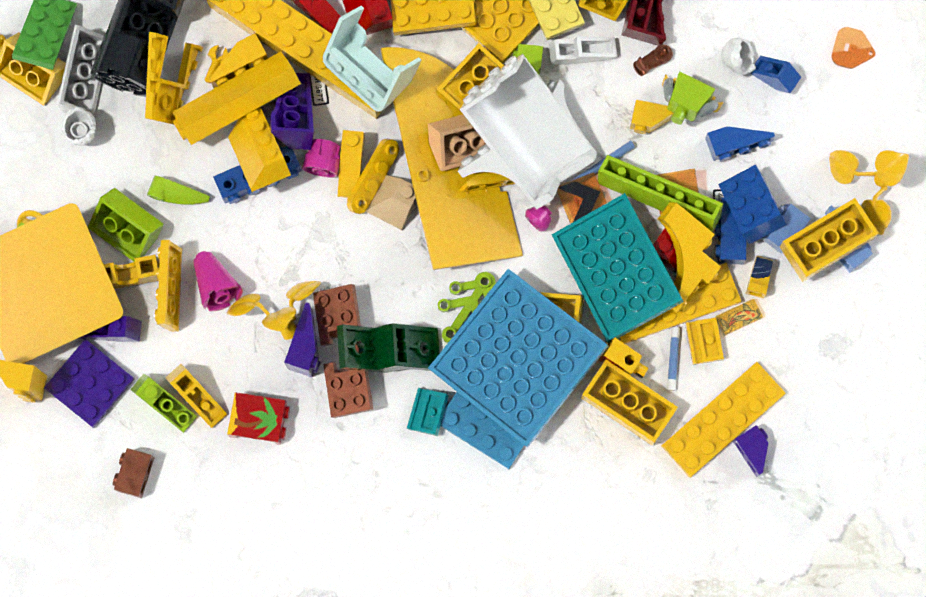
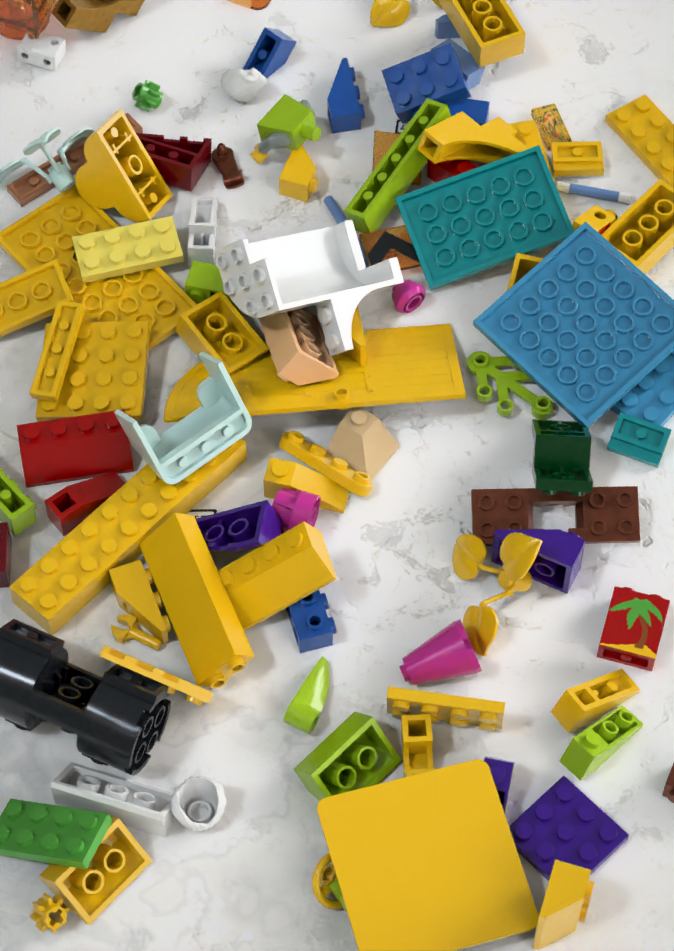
camera: 85 degrees left, 20 degrees down
leg [745,256,773,298] -> none

